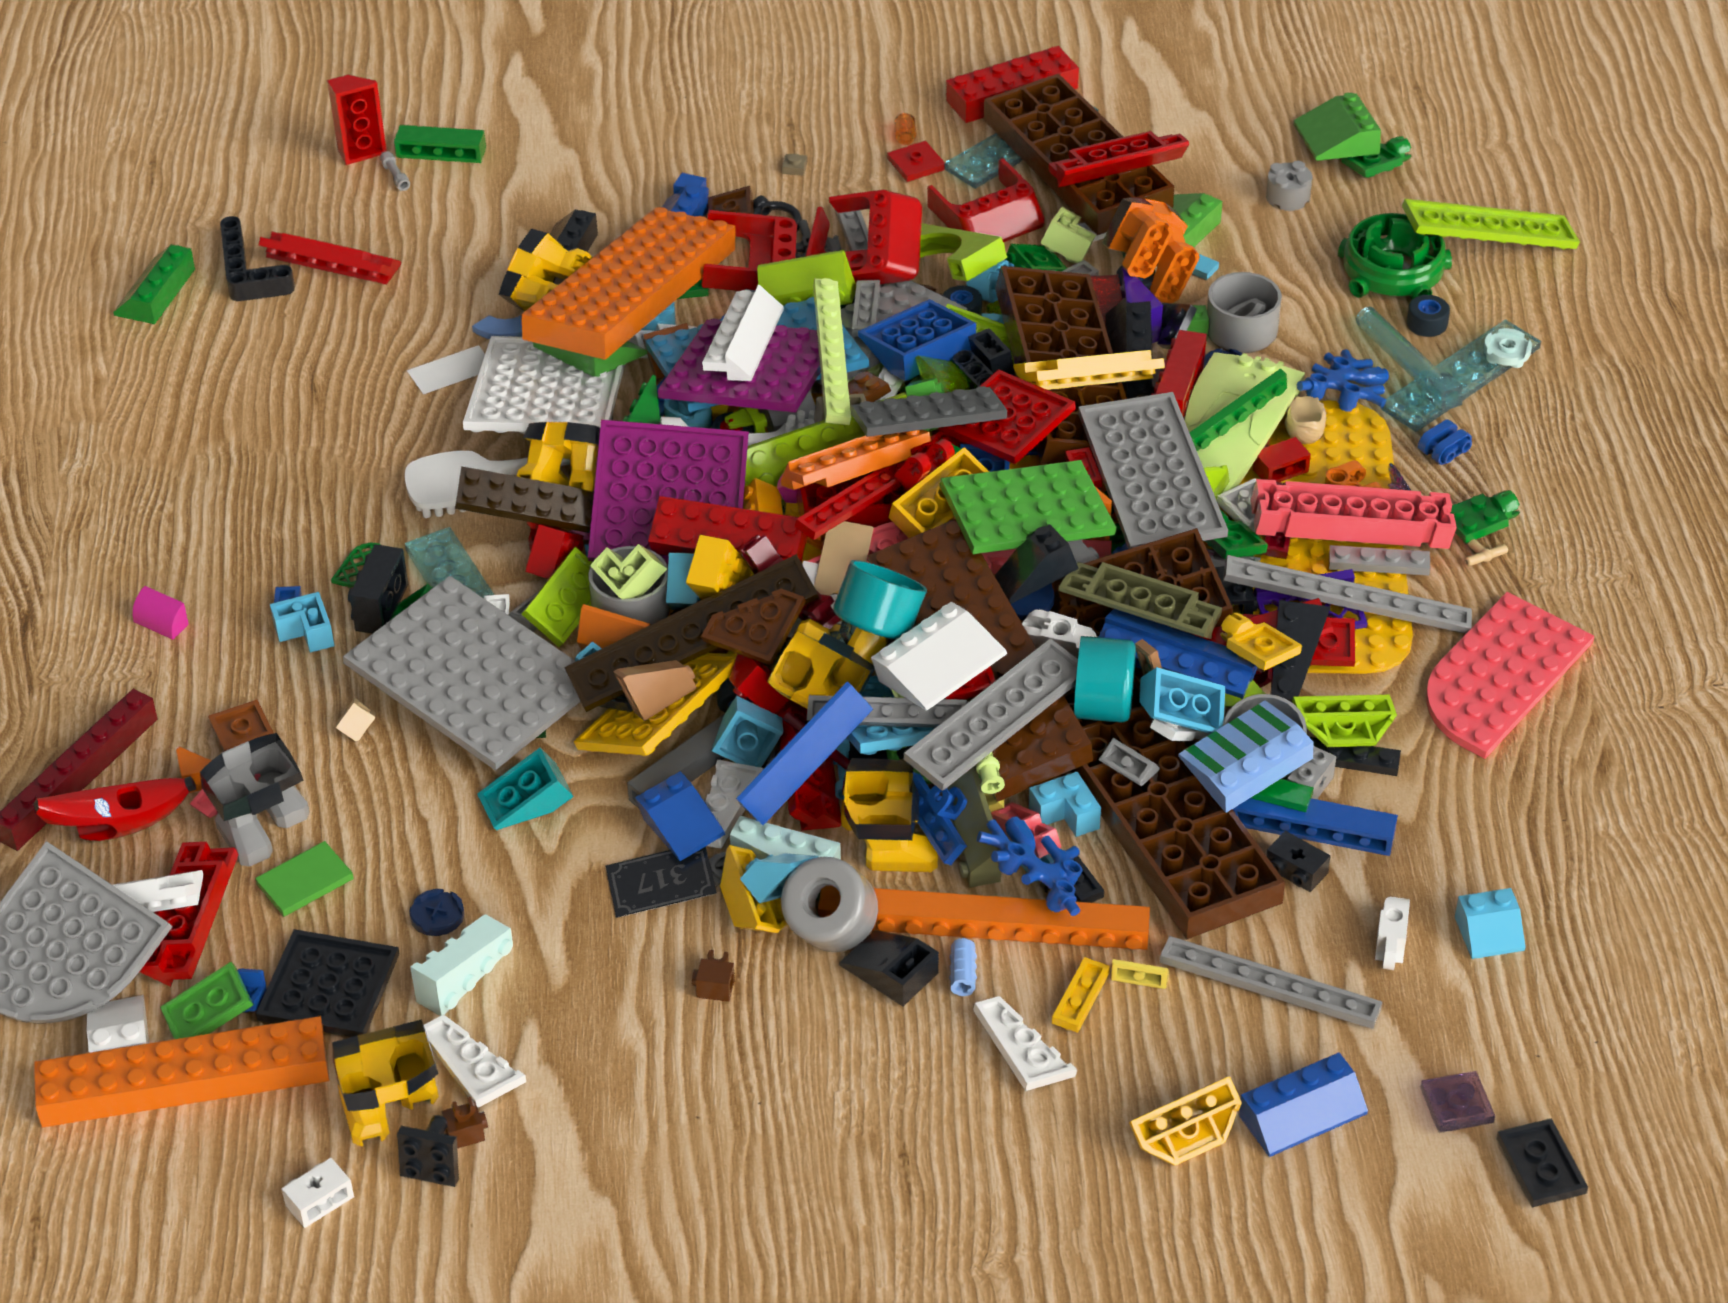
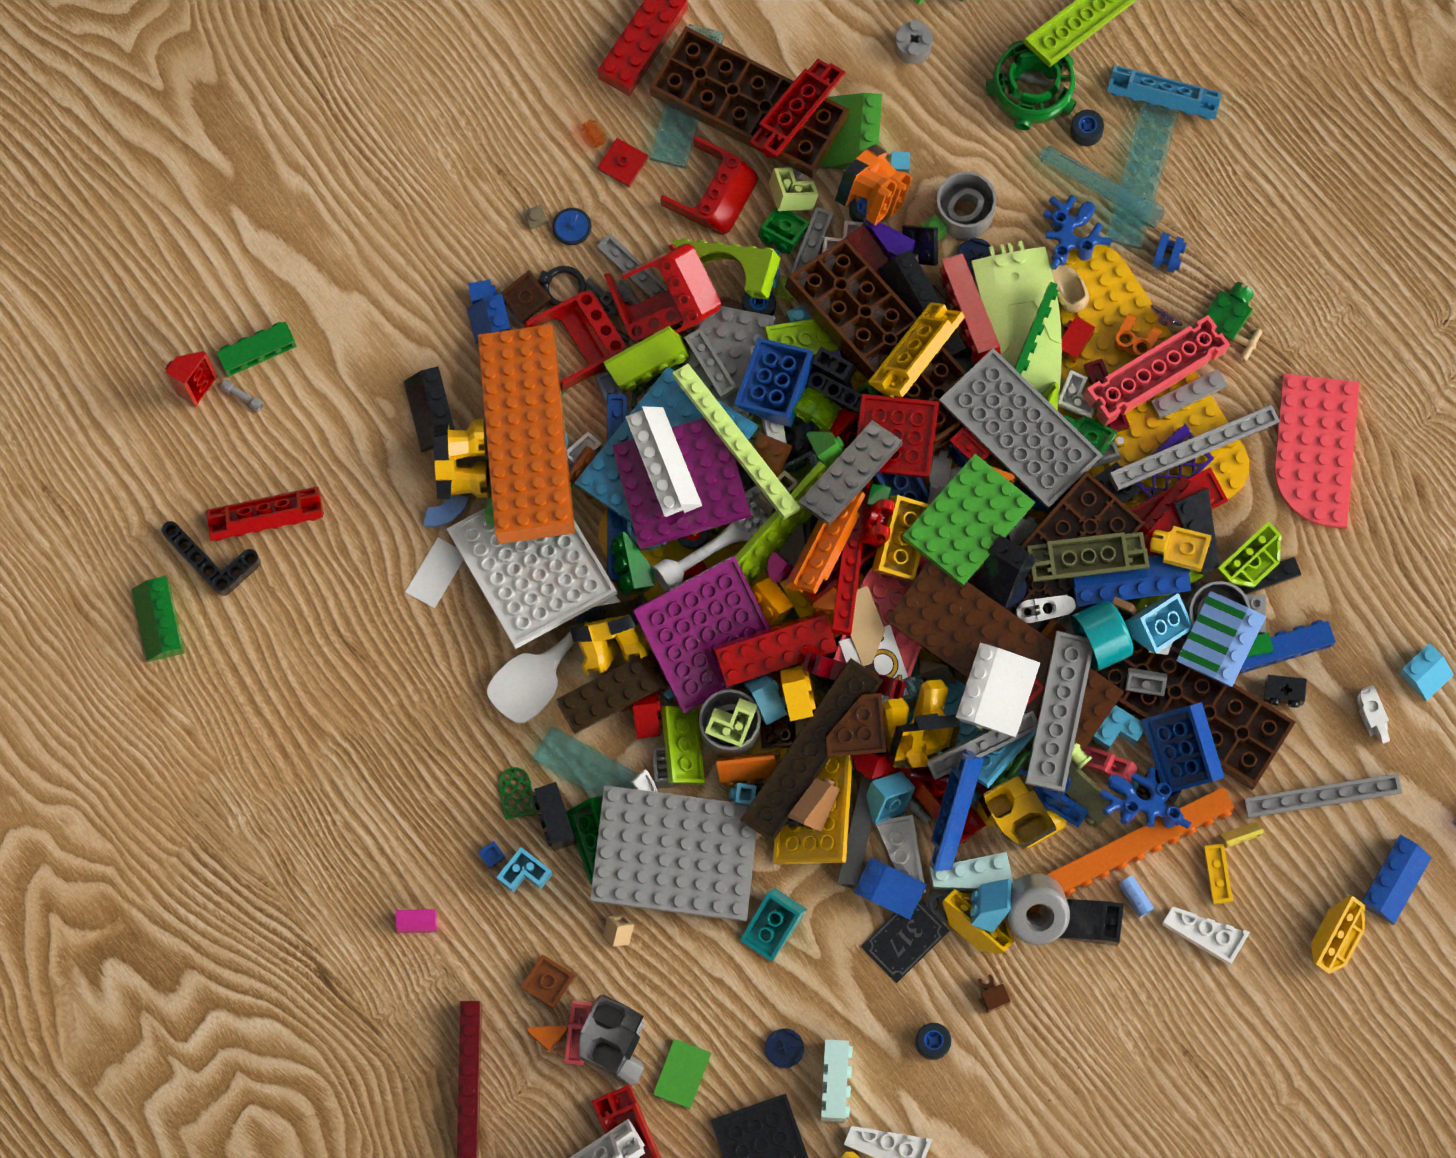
camera: 30 degrees left, 30 degrees up
red piece [34,776,196,841] -> none
teal piece [833,560,927,640] -> none
light aqua plate [1484,328,1532,368] -> none
none -> blue wheel [552,208,592,245]
none -> black wheel [916,1023,951,1060]
none -> dark azure slope [1107,65,1222,120]
none -> blue slope [1142,702,1224,792]

